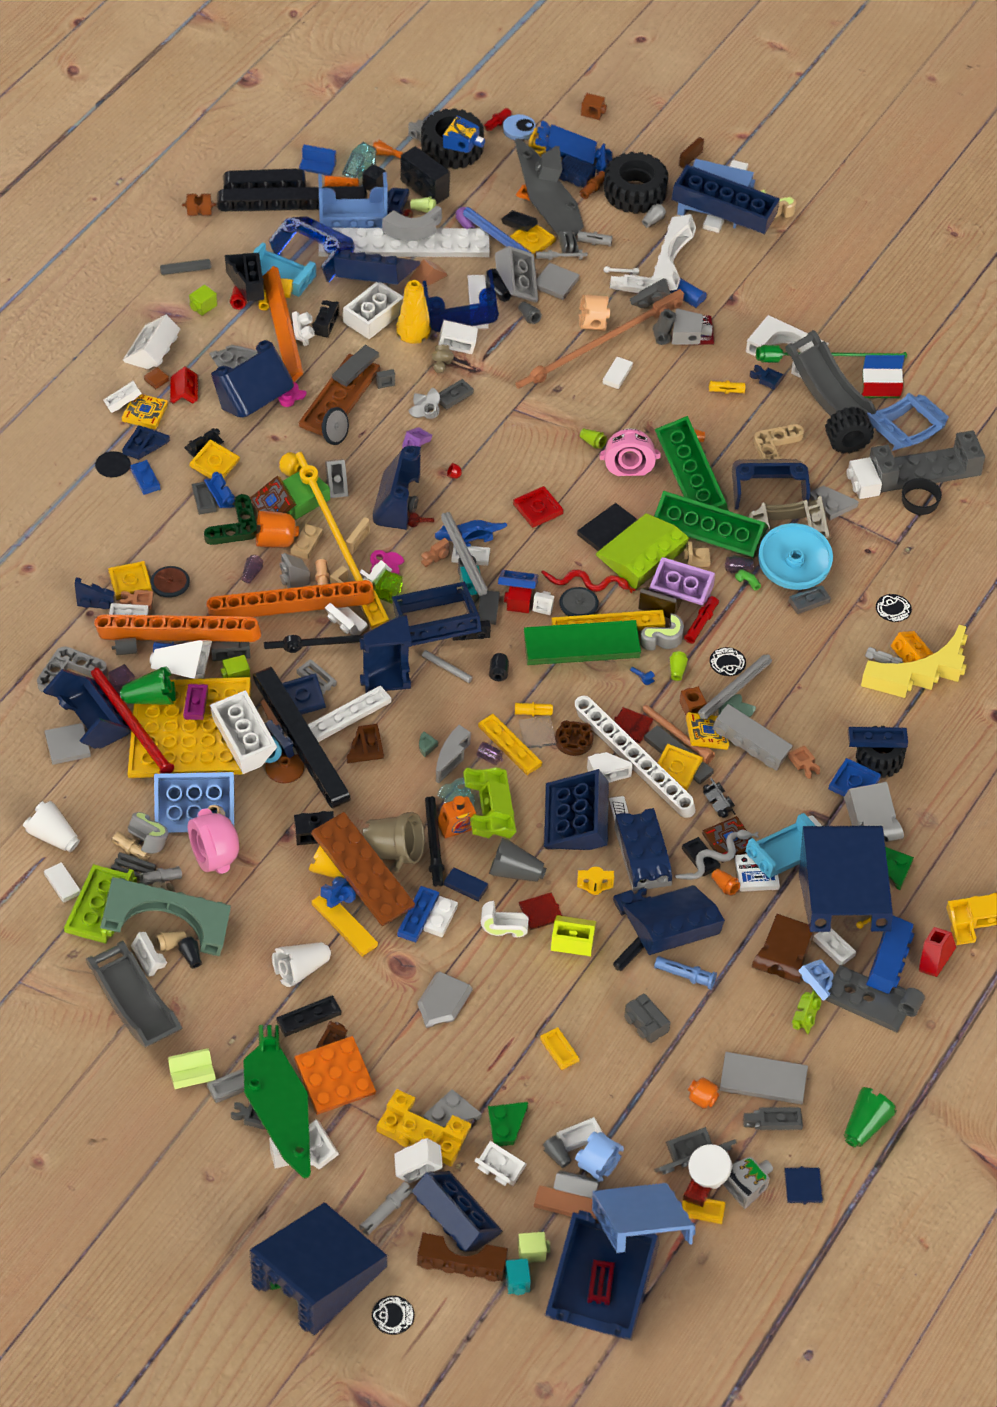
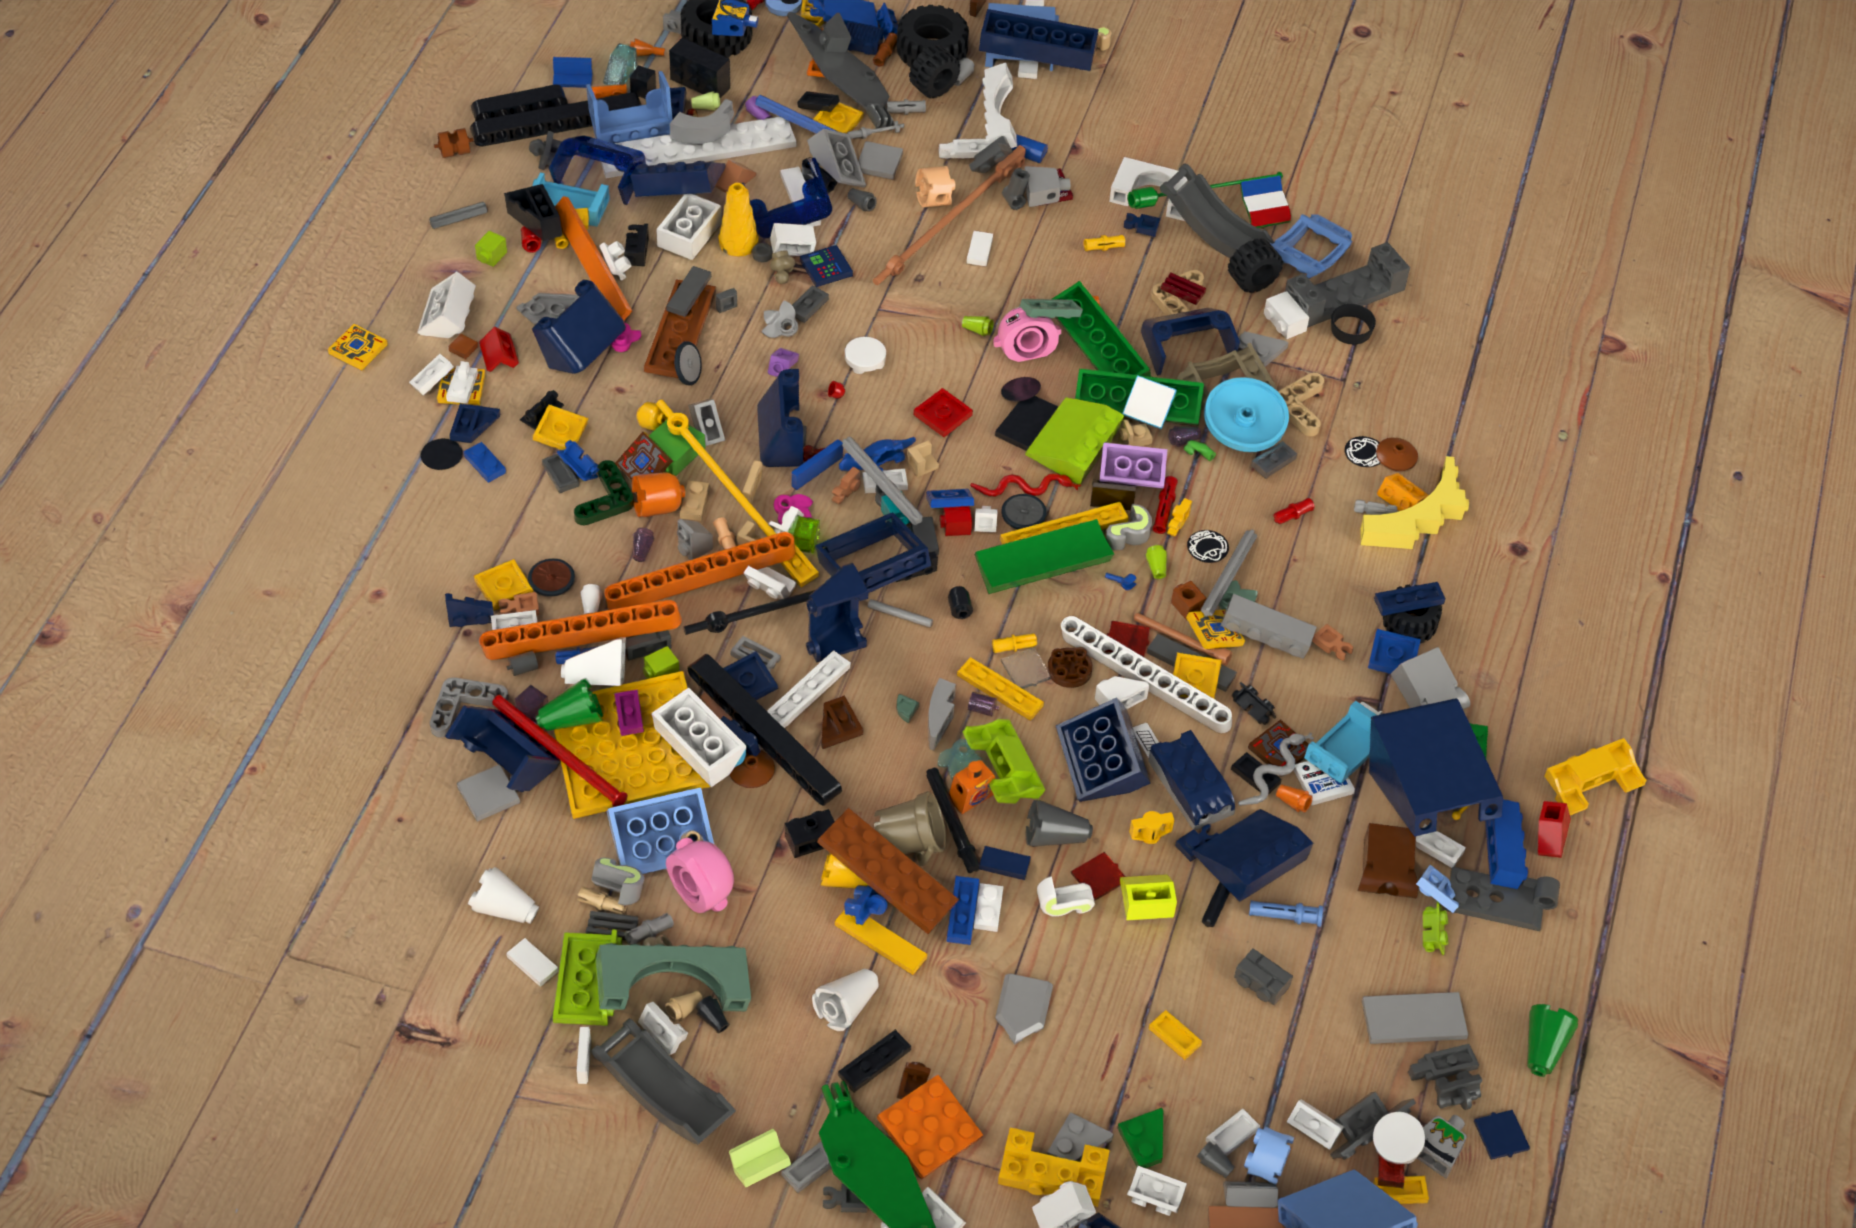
camera: 15 degrees left, 0 degrees up
white hinge [604,266,639,275] -> none
orange head [688,1077,720,1109] -> none
none -> yellow tile [328,324,388,370]
none -> white hinge [446,361,478,404]
none -> dark grey hips [529,131,562,170]
none -> white tile [577,1027,591,1084]
none -> white cone [580,584,603,614]
none -> dark grey tile [753,243,773,262]
none -> blue tile [792,439,843,490]
none -> dark blue tile [800,245,853,287]
none -> white tile [845,337,886,374]
none -> tan panel [907,440,939,477]
none -> black tyre [909,45,960,99]
none -> black sticker [1001,377,1041,401]
none -> sand green plate [1020,299,1083,319]
none -> white tile [1122,375,1177,430]
none -> dark red tile [1161,272,1206,305]
none -> yellow plate [1167,498,1192,537]
none -> red axle [1273,498,1315,524]
none -> tan beam [1278,373,1324,436]
none -> white plate [1287,1099,1344,1150]
none -> dark orange dish [1376,438,1418,471]
none -> dark grey hips [1435,1070,1482,1110]

